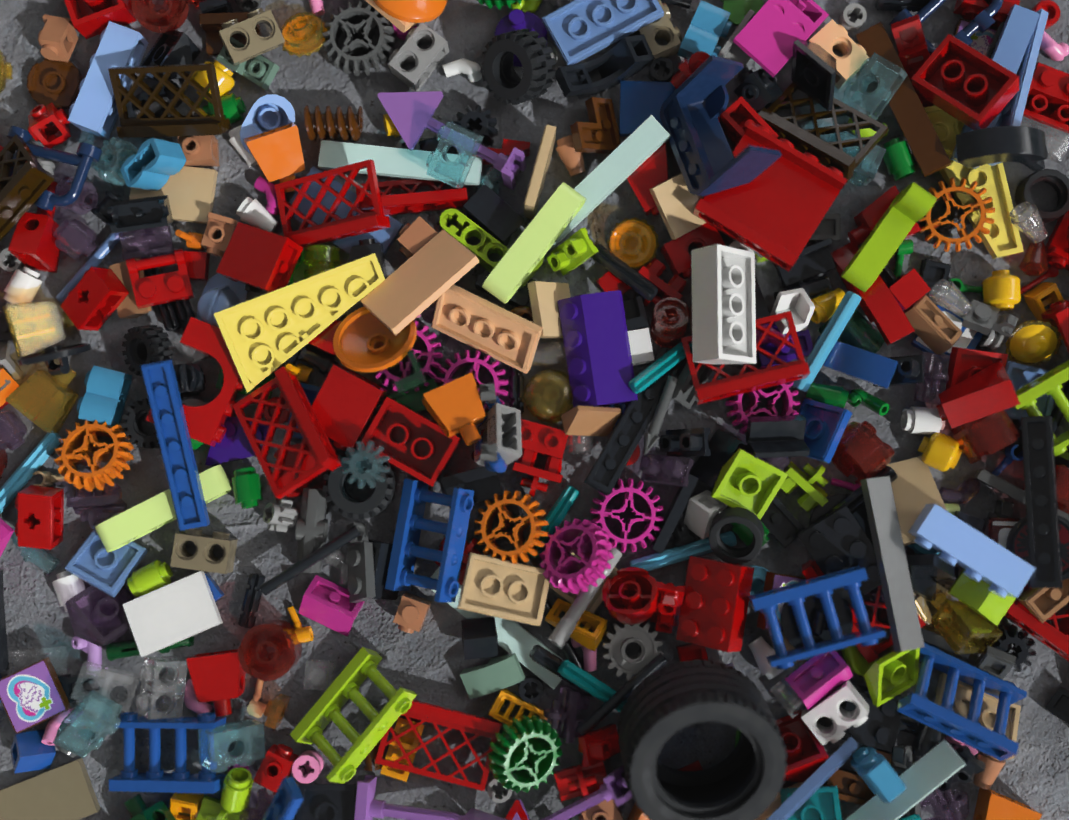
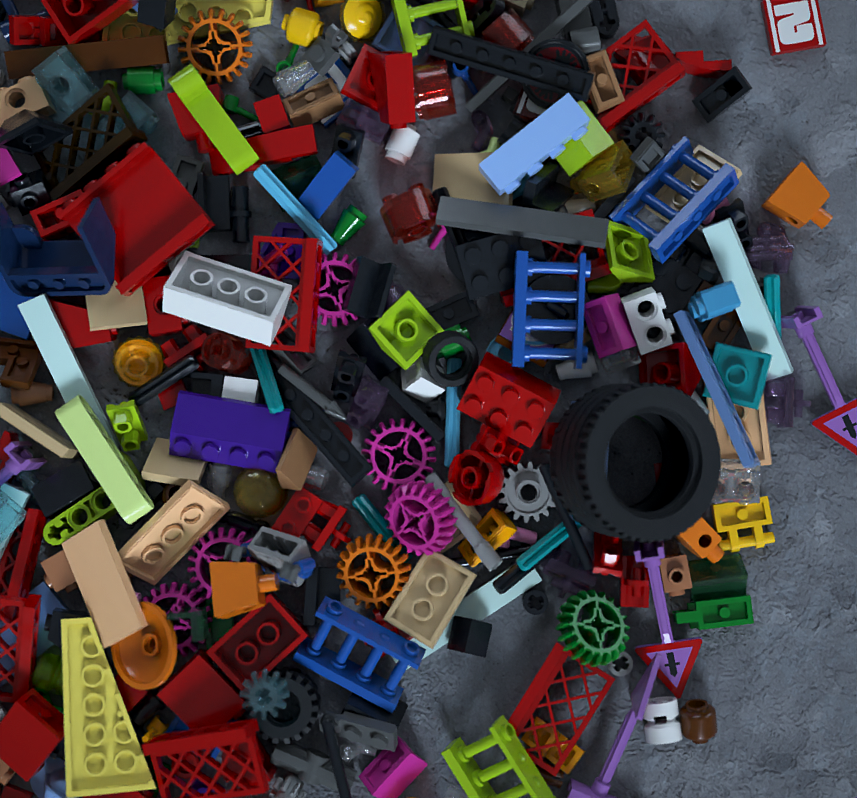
camera: 70 degrees left, 0 degrees up
nougat brick [393,592,432,634] -> none
sand green slope [460,653,525,699] -> none
light orange slope [488,689,550,738] -> none
white panel [770,288,815,334] -> none
lime hips [781,461,829,512] -> none
blue tile [799,398,852,464] -> none
yellow cone [810,288,845,324] -> none
green arm [847,388,890,416] -> none
yellow head [918,432,963,472] -> none
nougat cone [973,751,1006,790] -> none

